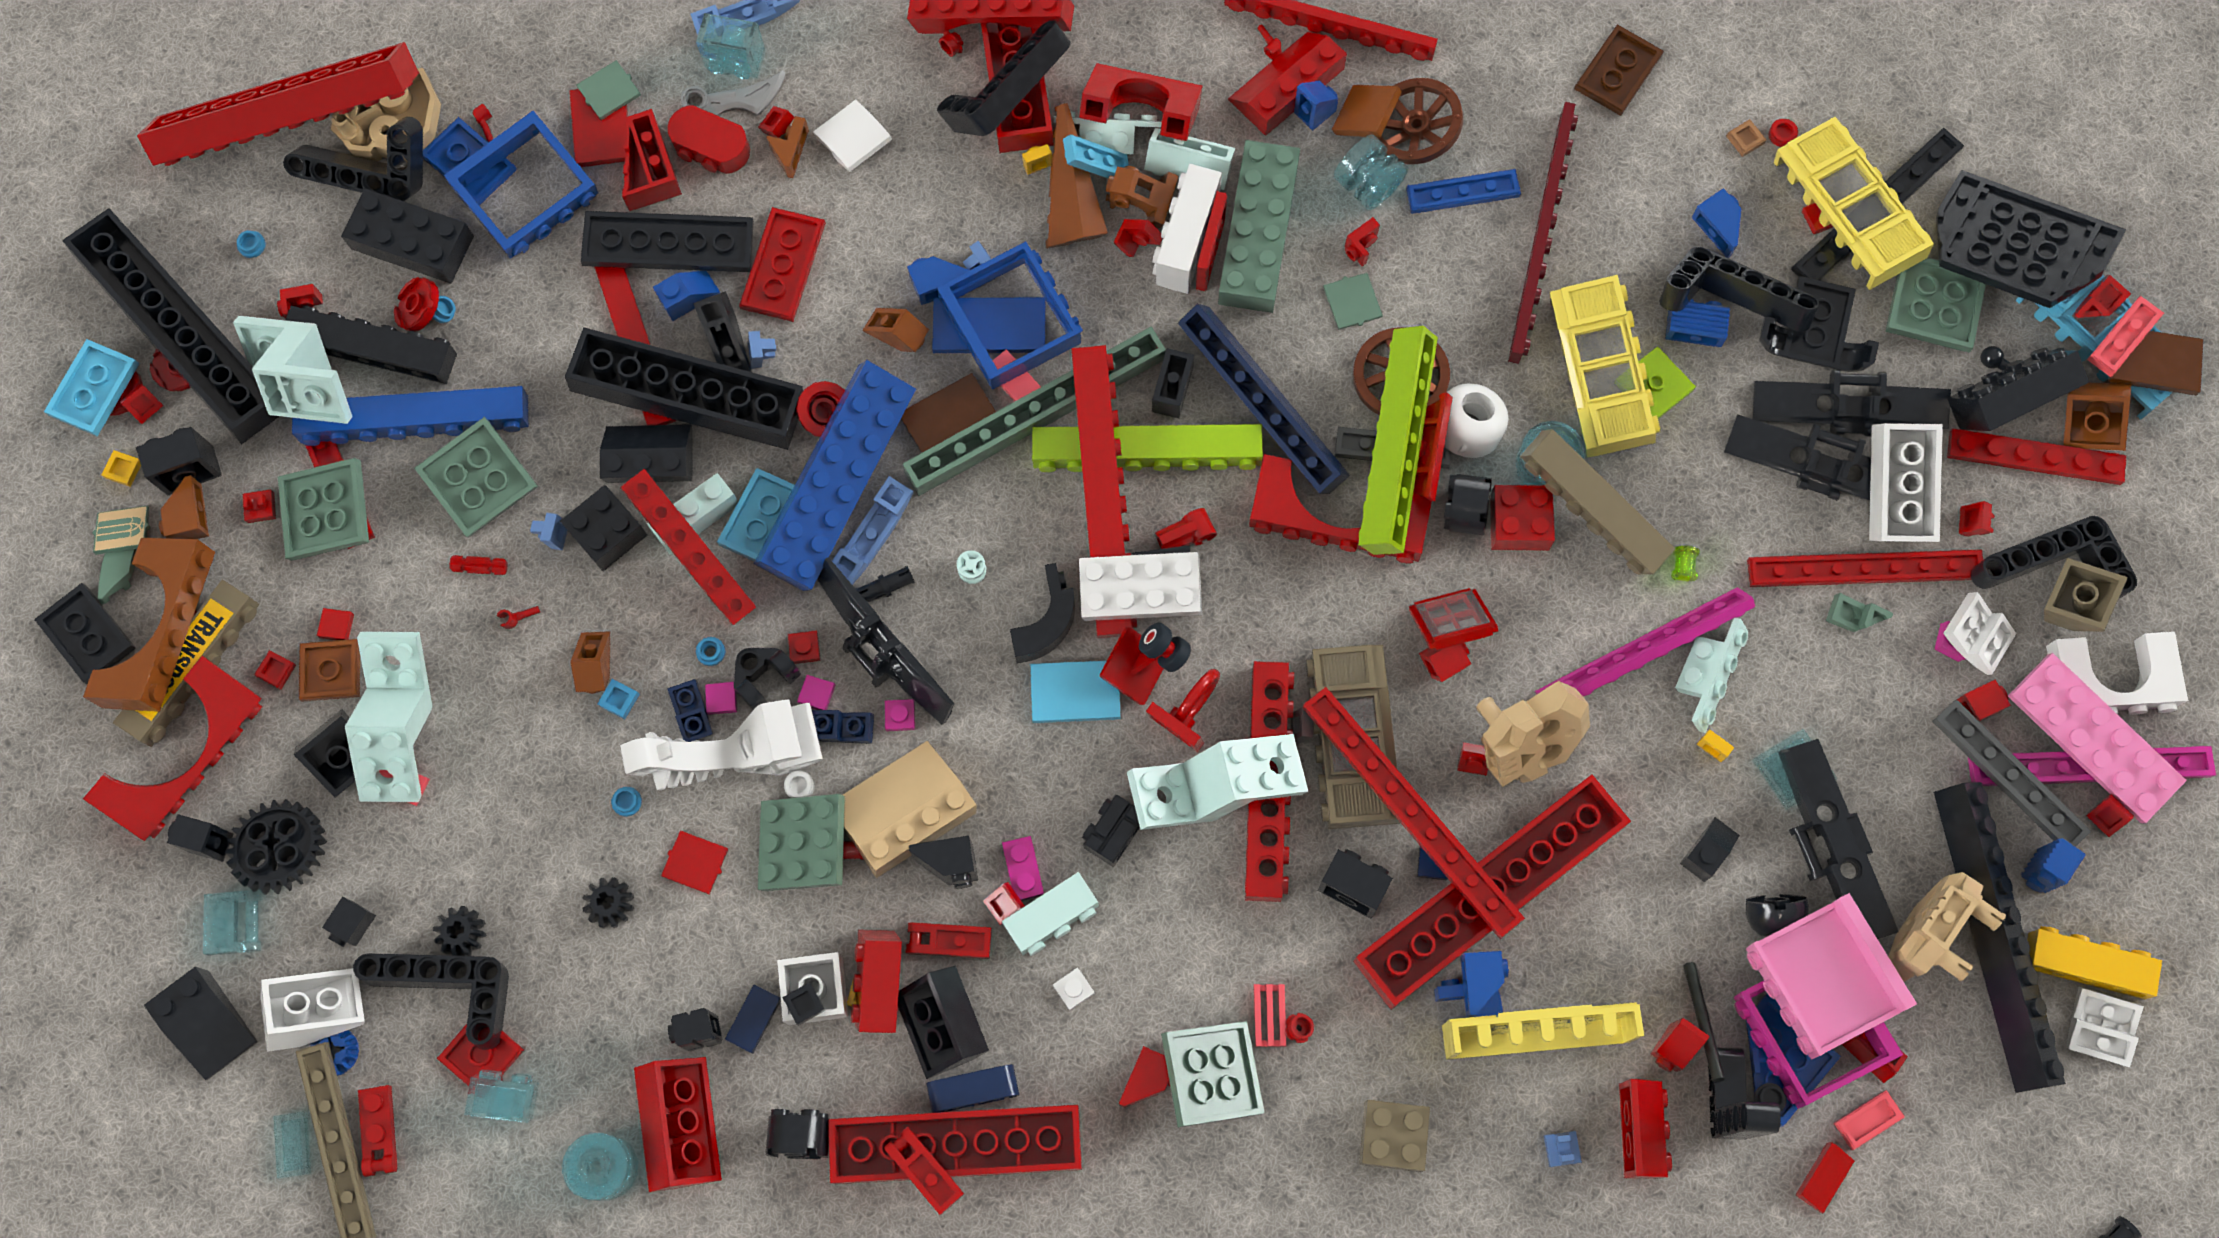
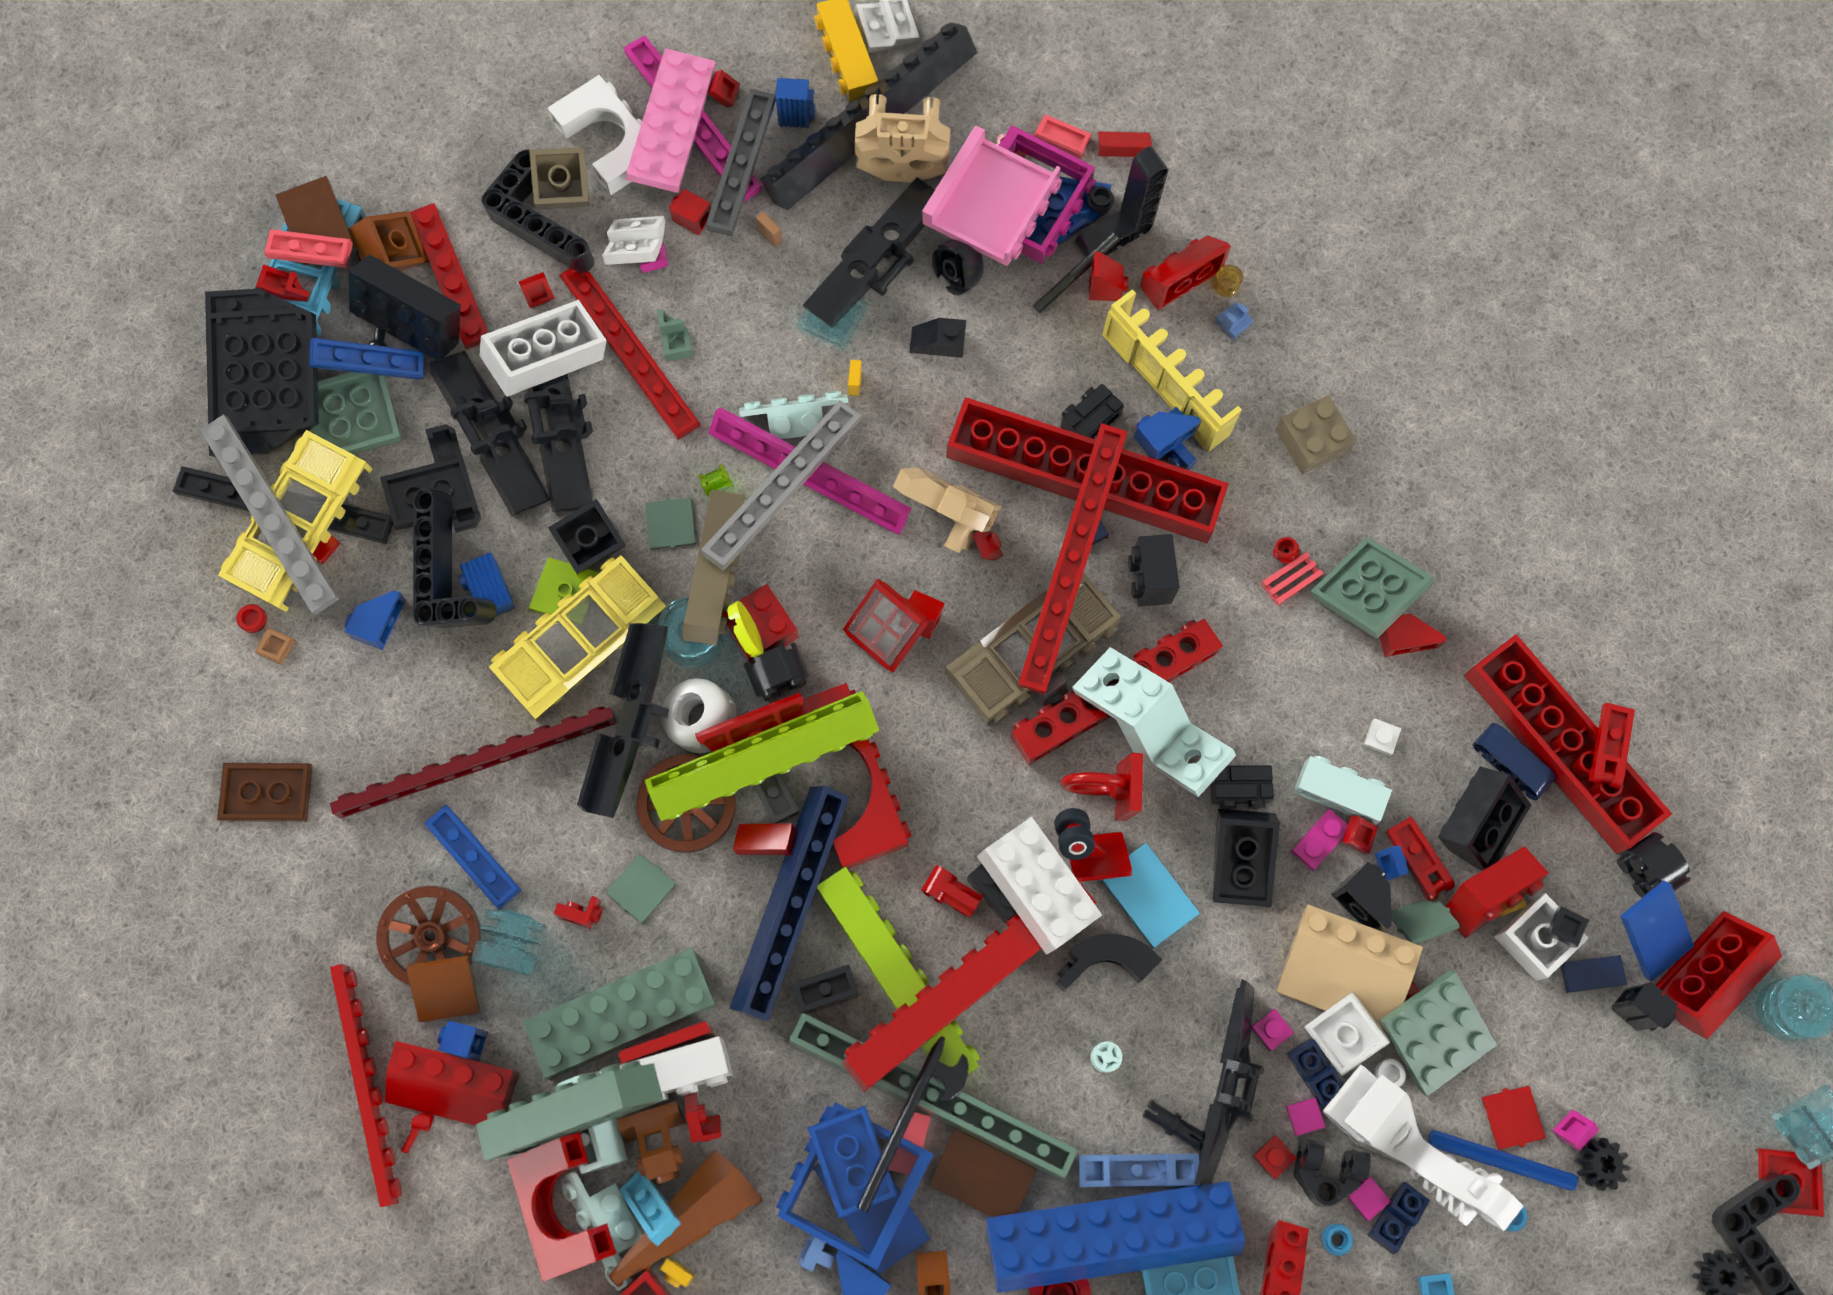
camera: 130 degrees left, 0 degrees up
none -> light grey plate [200,414,340,615]
none -> blue tile [309,338,424,380]
none -> sand green brick [476,1060,664,1161]
none -> black slope [548,499,626,575]
none -> black piece [577,623,669,818]
none -> sand green piece [645,498,696,550]
none -> light grey plate [701,400,861,571]
none -> neon yellow tile [727,601,764,658]
none -> red tile [733,824,796,855]
none -> medium nougat tile [756,212,782,247]
none -> blue tile [807,1105,897,1218]
none -> black piece [856,1036,969,1213]
none -> black brick [1060,384,1124,439]
none -> black slope [1212,809,1280,907]
none -> clear yellow wheel [1214,265,1243,298]
none -> white plate [1304,991,1391,1076]
none -> blue plate [1375,845,1409,881]
none -> sand green piece [1391,898,1459,944]
none -> blue axle [1428,1130,1578,1191]
none -> dark pink plate [1553,1109,1599,1151]
none -> blue tile [1620,880,1694,982]

